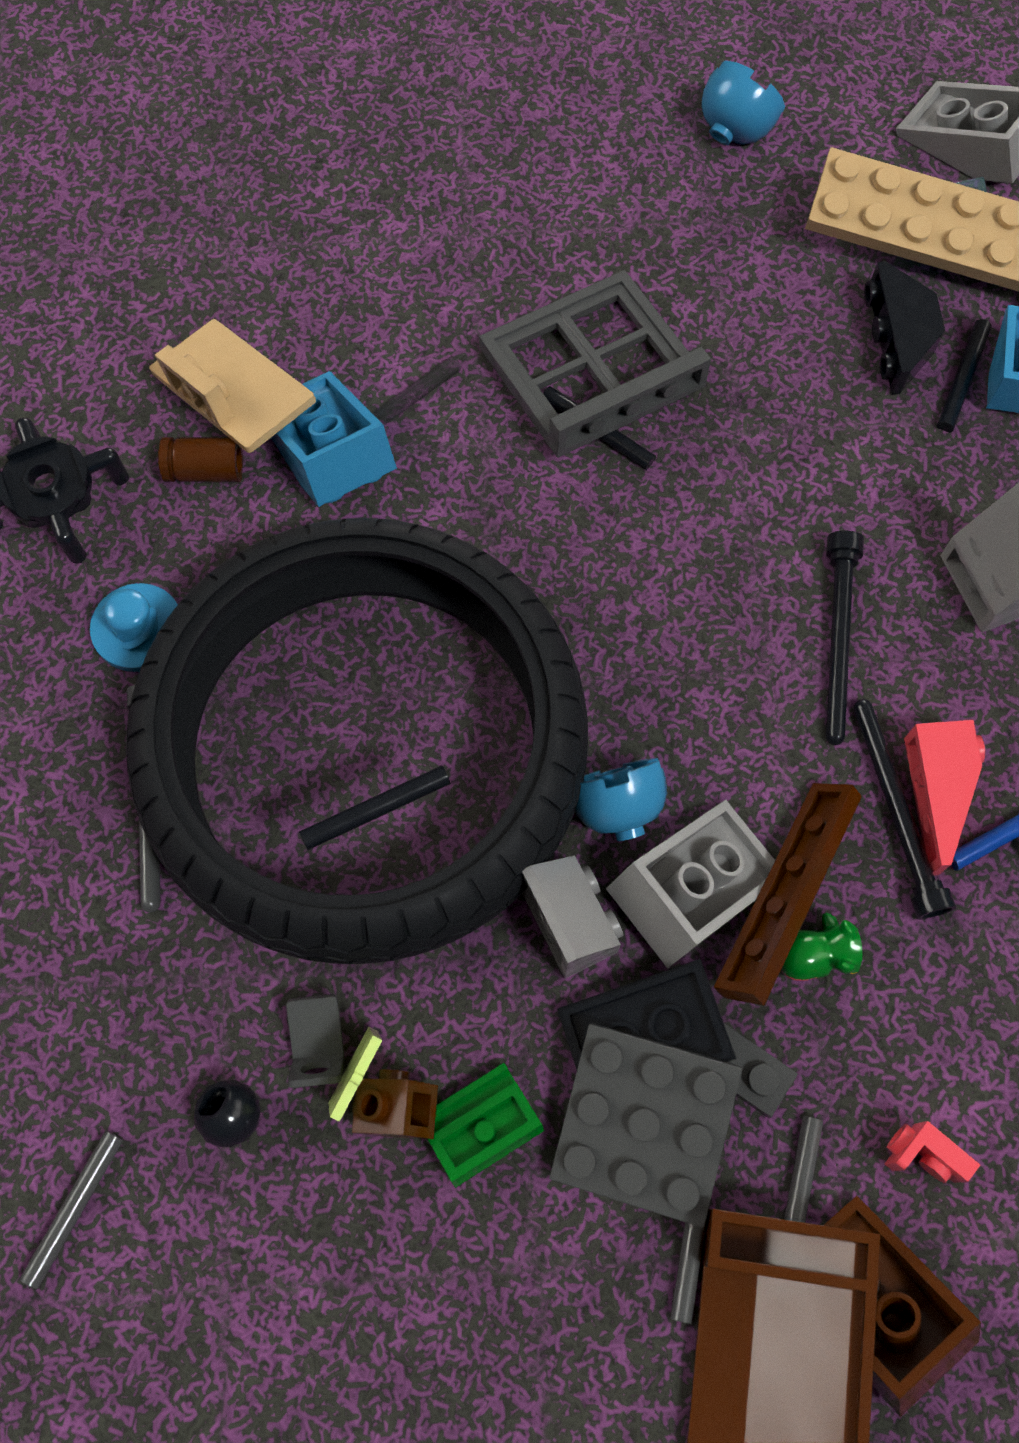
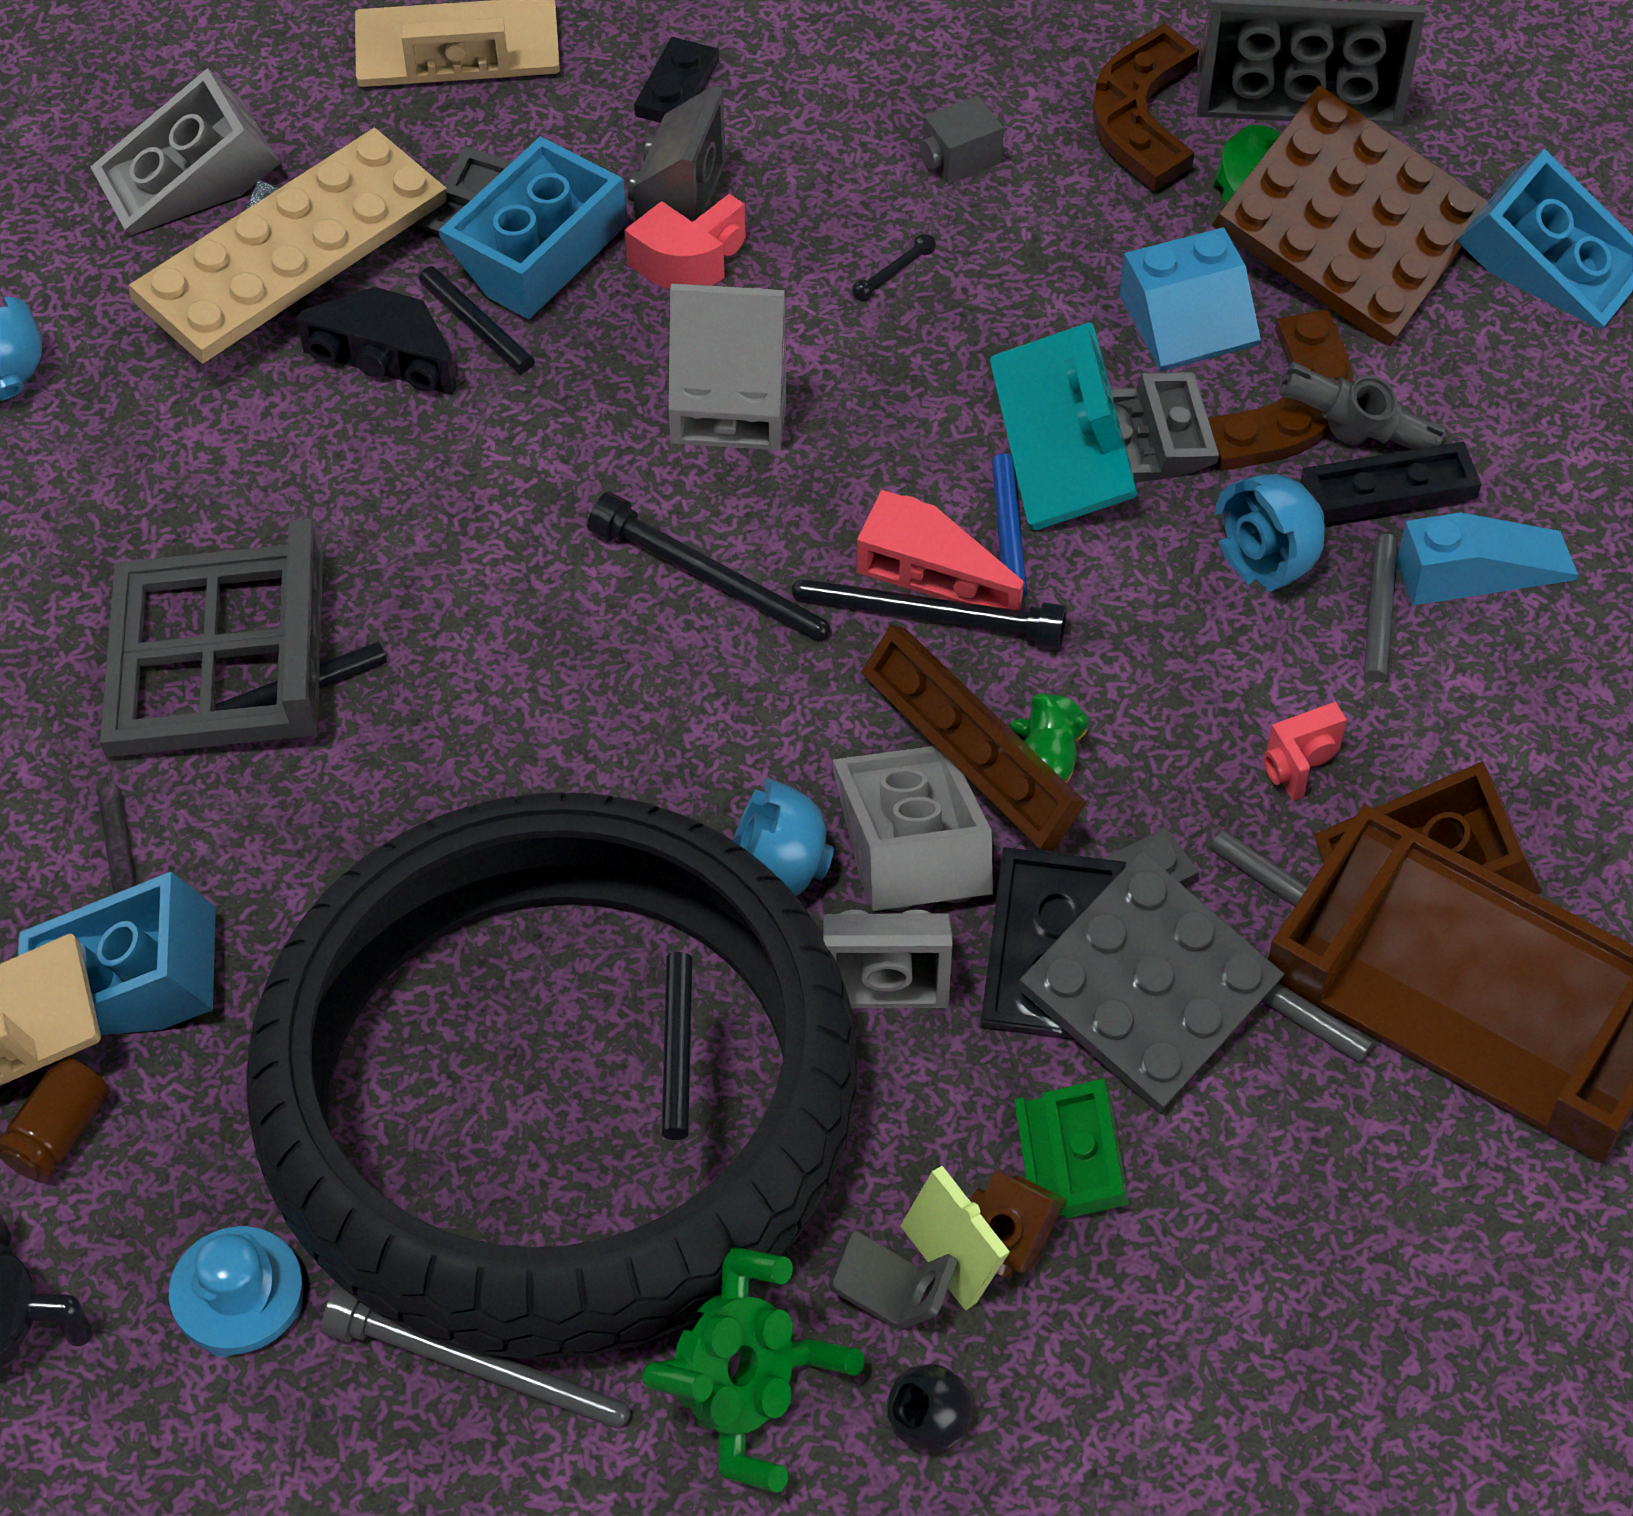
camera: 65 degrees left, 15 degrees down
none -> green plate [642,1247,865,1493]

